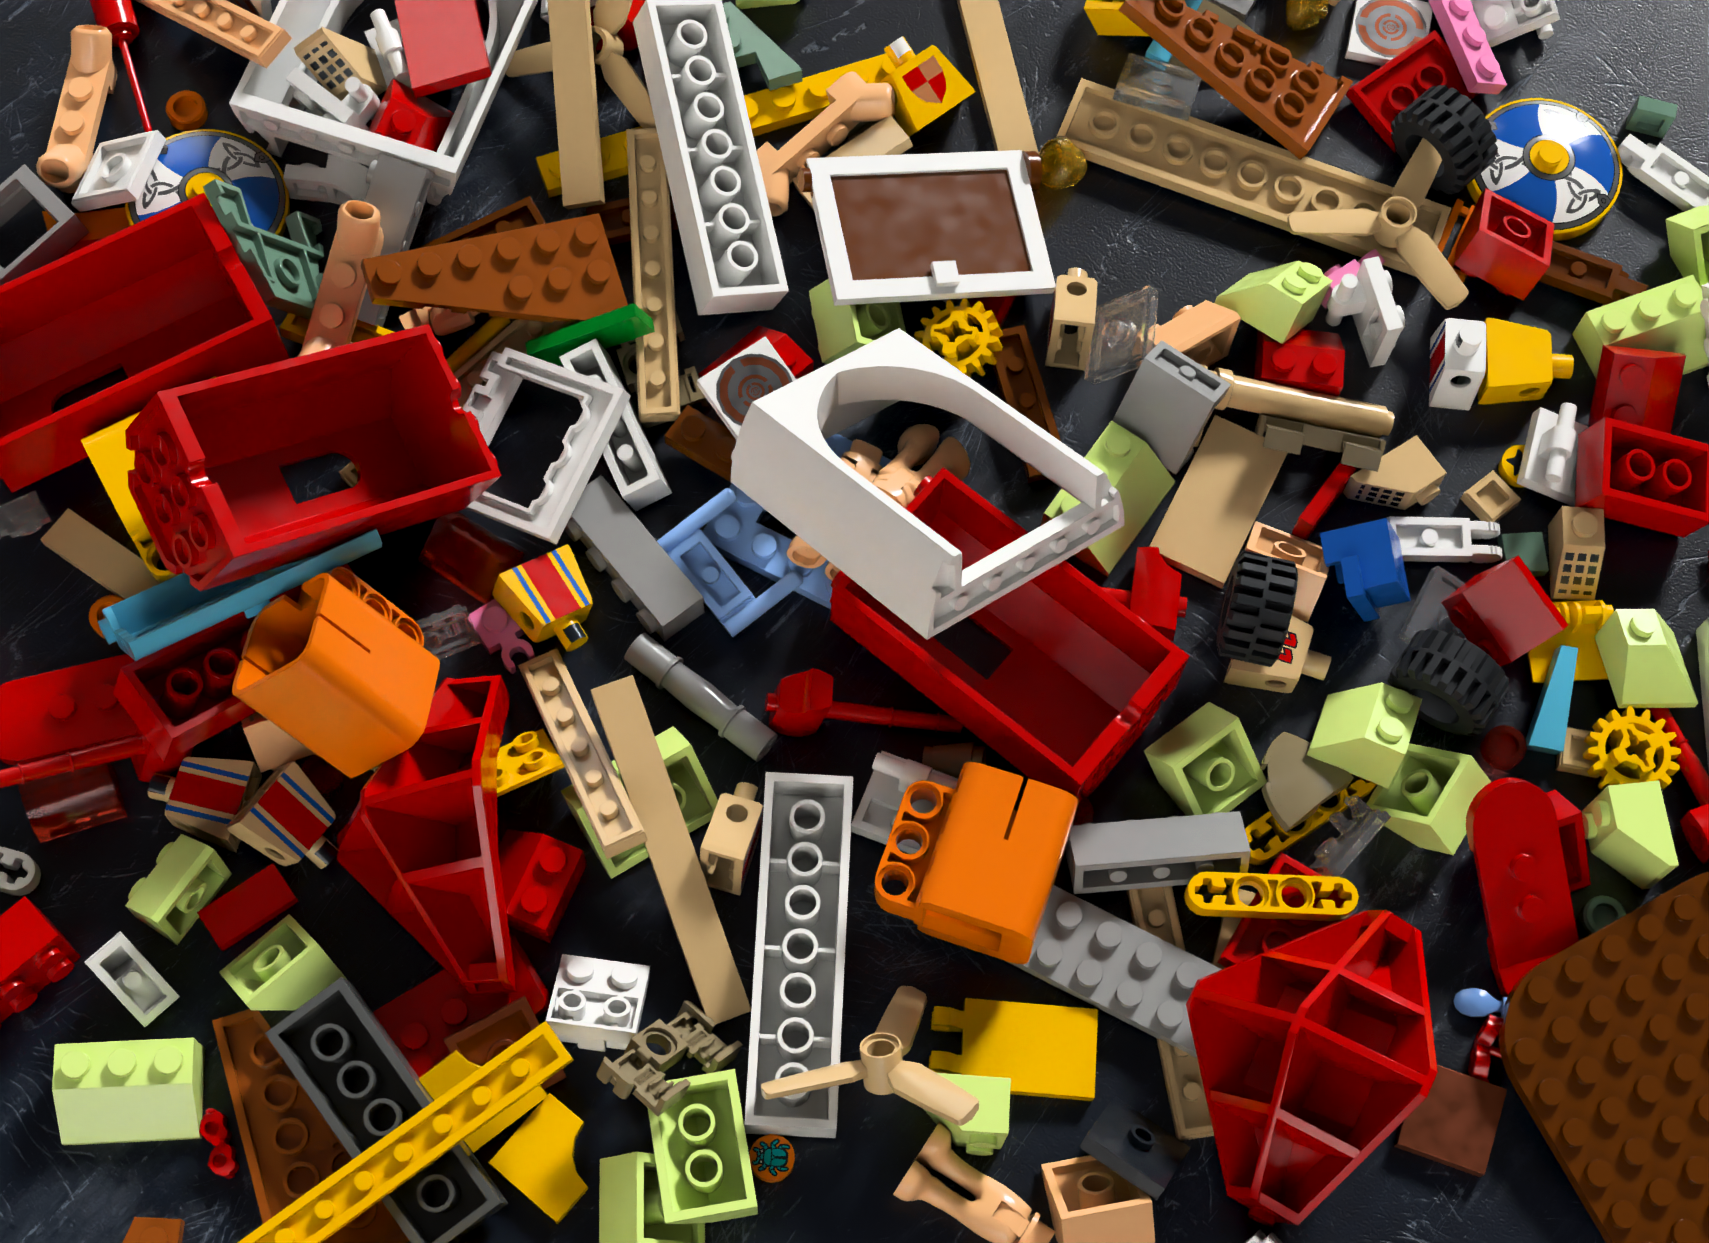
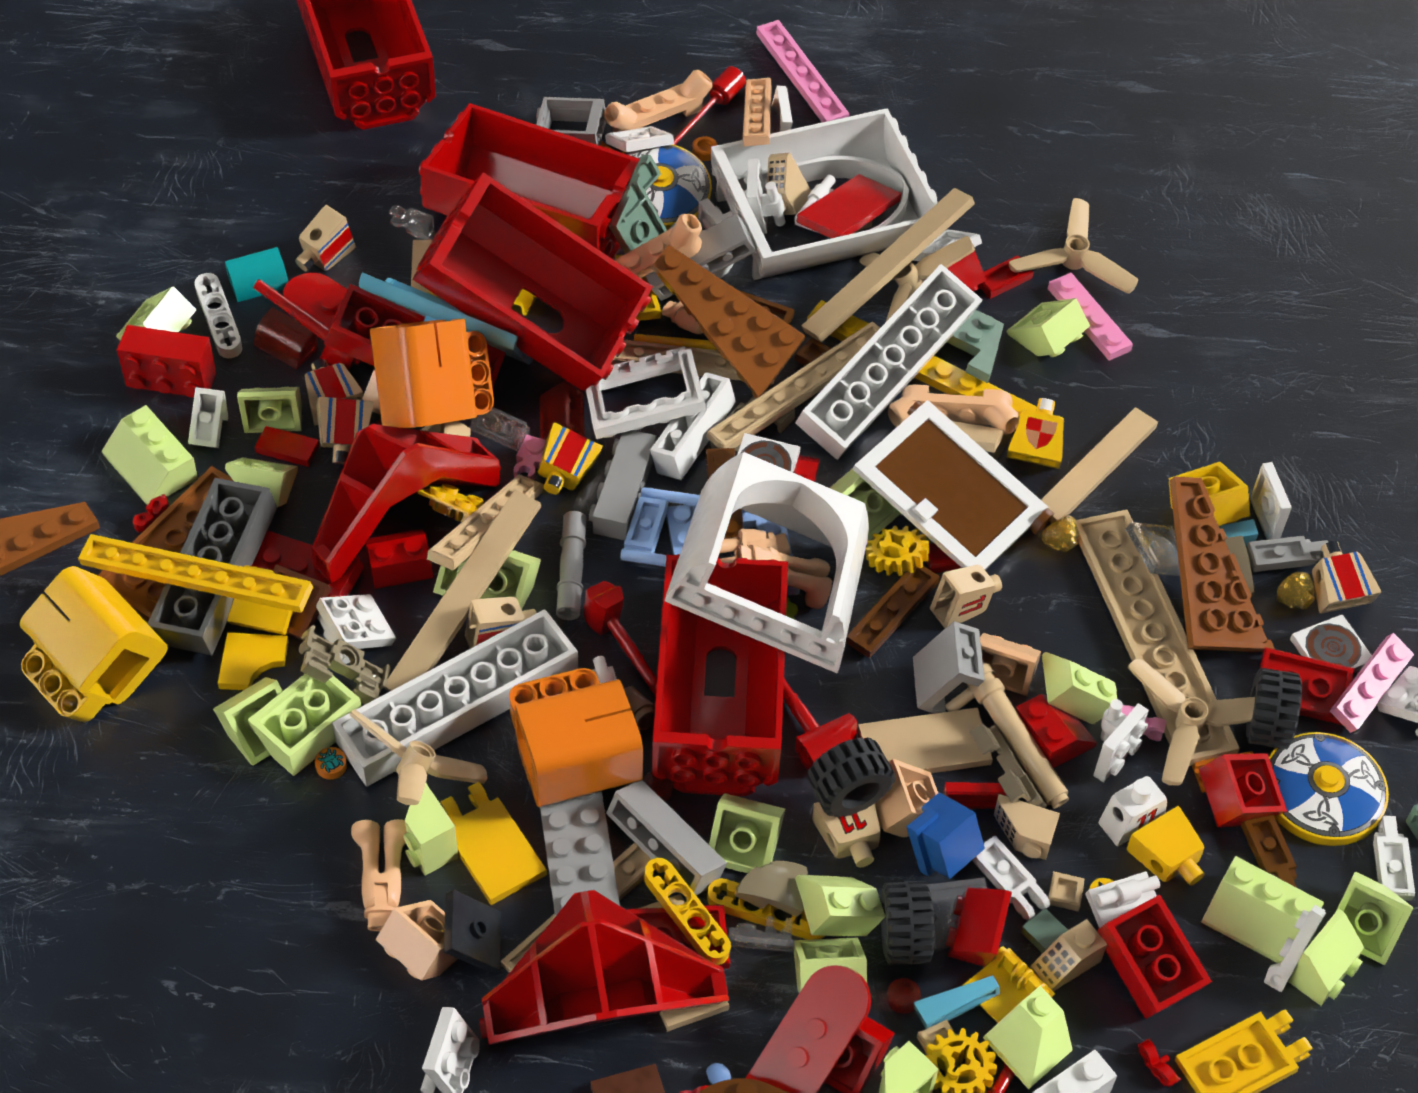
camera: 55 degrees right, 15 degrees down
red slope [368,78,454,152] -> none
green tile [525,303,655,366] -> none
yellowish green slope [1040,421,1175,577] -> none
clear plate [1084,285,1159,385] -> none
red slope [1588,345,1686,434] -> none

